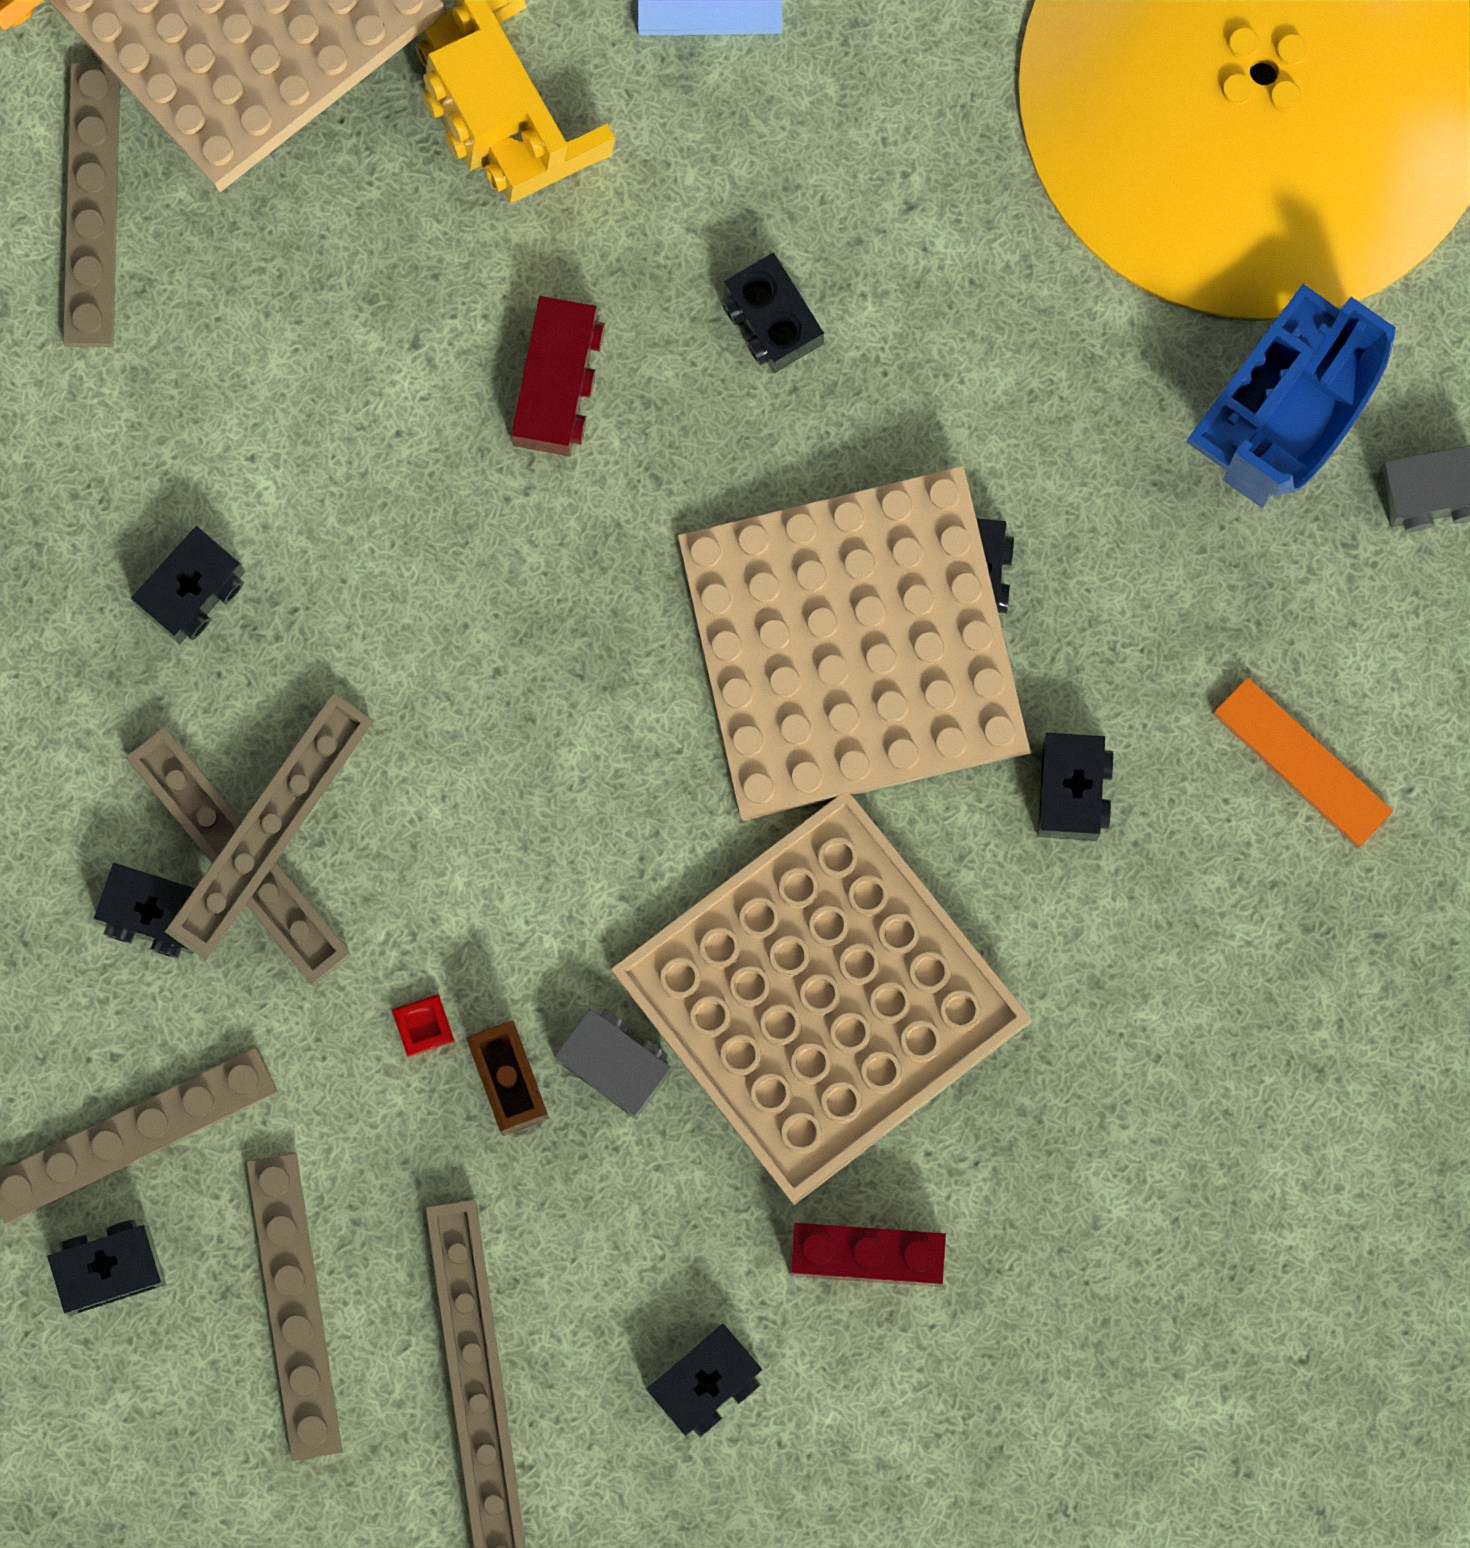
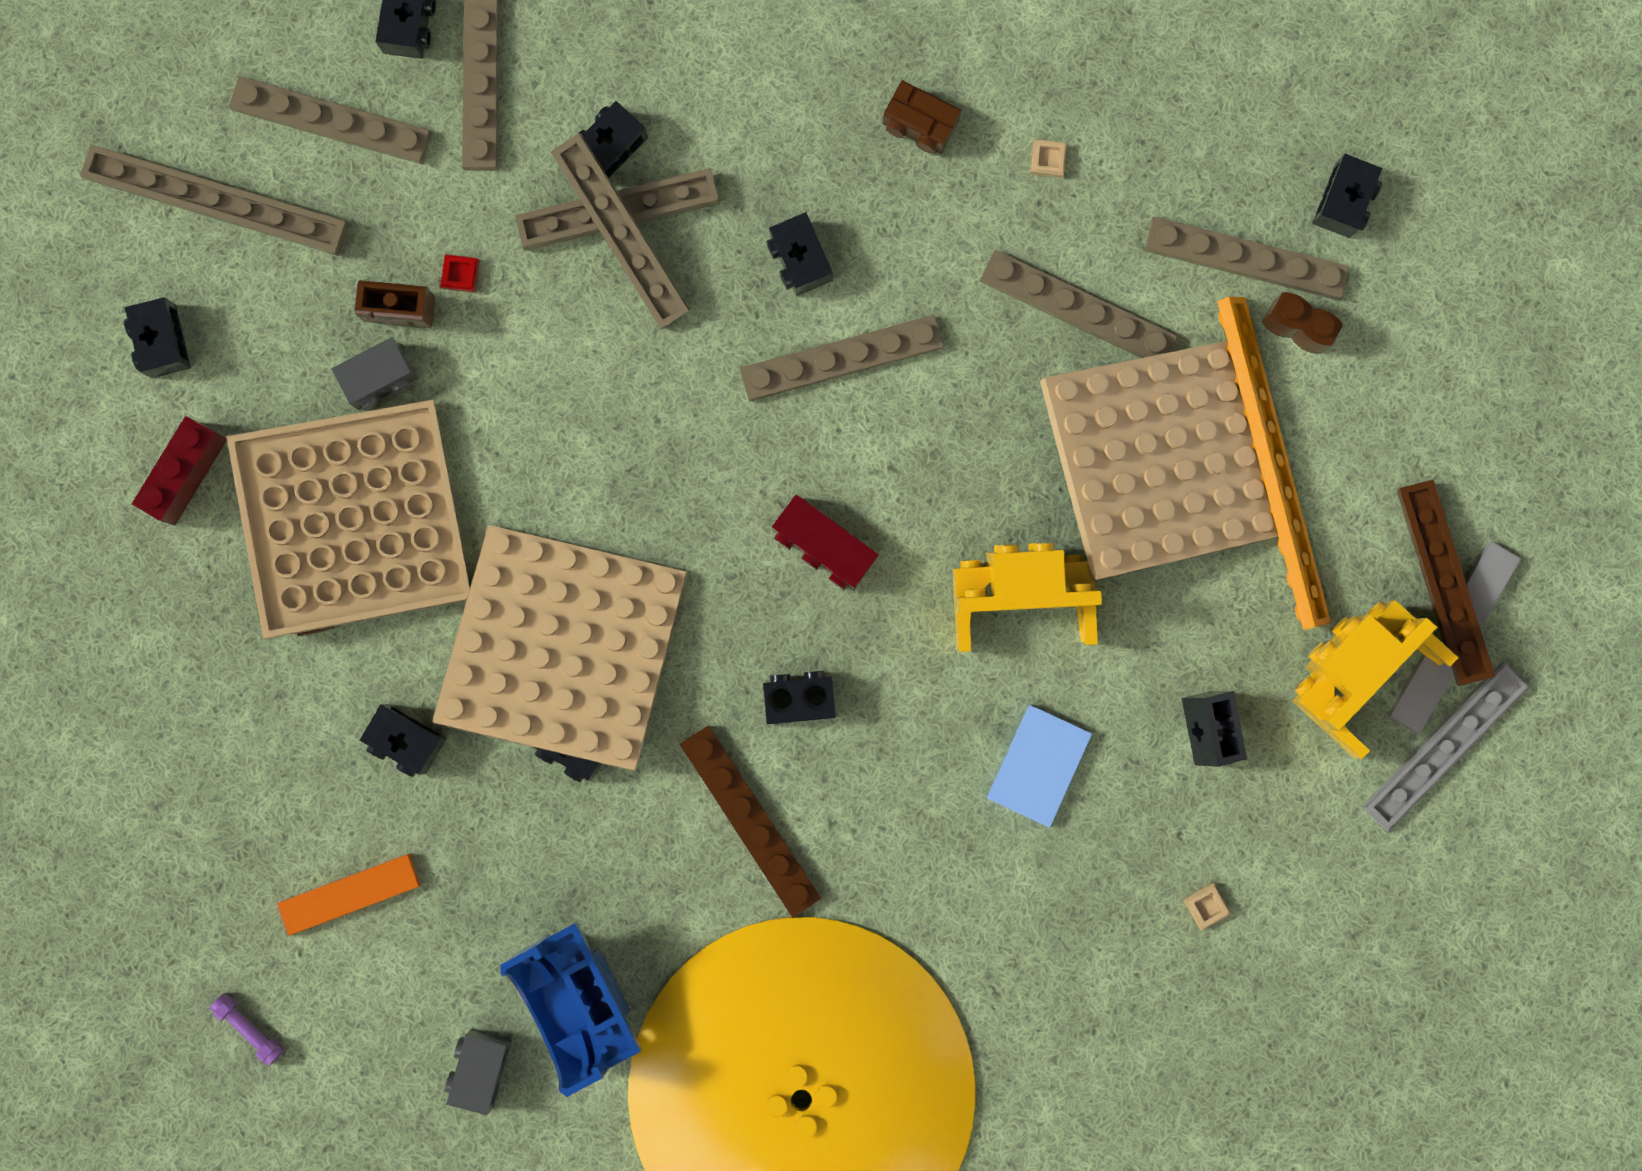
camera: 115 degrees right, 5 degrees up
none -> reddish brown plate [680,725,821,918]
none -> dark tan plate [740,315,944,402]

